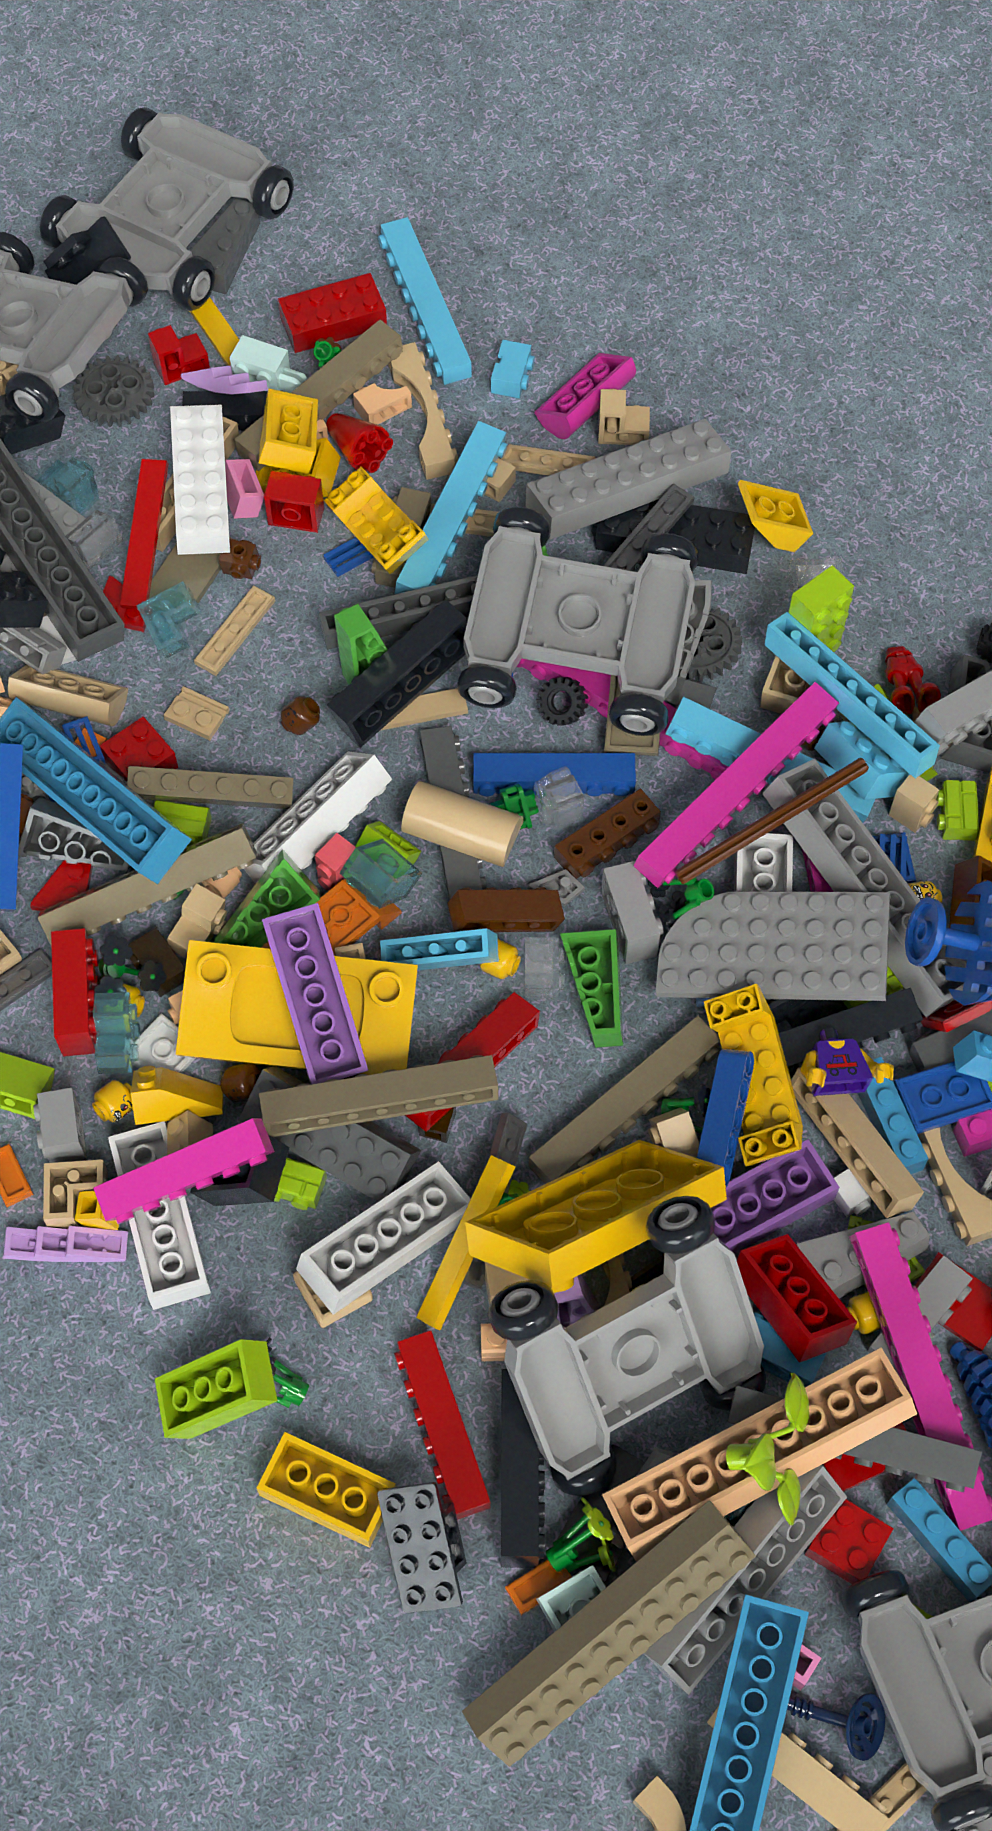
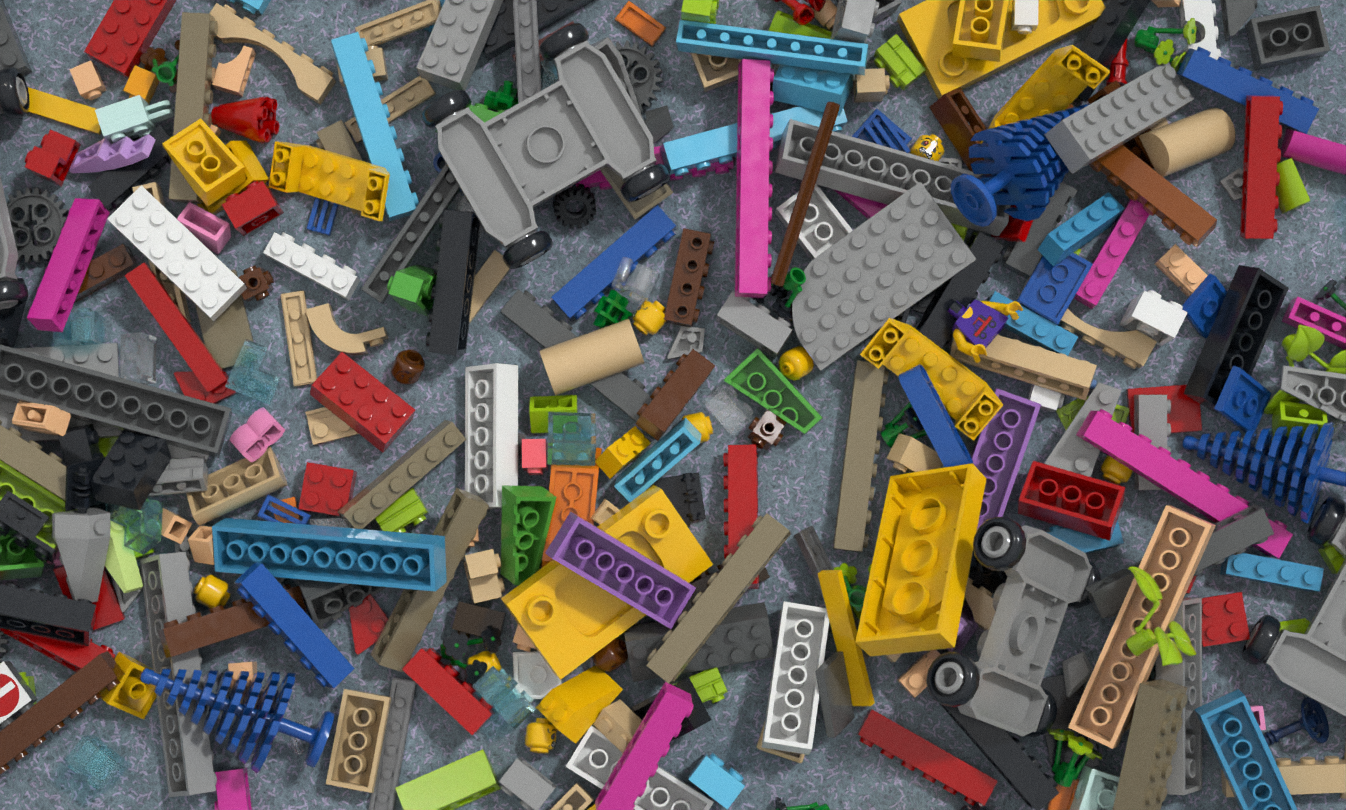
camera: 40 degrees left, 20 degrees up
none -> dark pink brick [27,198,110,332]
none -> light nougat brick [69,60,106,100]
none -> reddish brown brick [74,244,138,303]
none -> light orange brick [123,65,160,104]
none -> bright pink brick [229,407,285,462]
none -> white brick [263,232,360,301]
none -> tan arch [306,303,388,355]
none -> red brick [310,352,415,453]
none -> yellow piece [594,426,651,479]
none -> orange tile [615,1,666,47]
none -> yellow head [632,300,666,336]
none -> black hinge [653,472,706,522]
none -> medium azure brick [688,753,745,809]
none -> reddish brown brick [748,409,787,450]
none -> yellow head [779,346,814,381]
none -> dark grey tile [815,652,855,738]

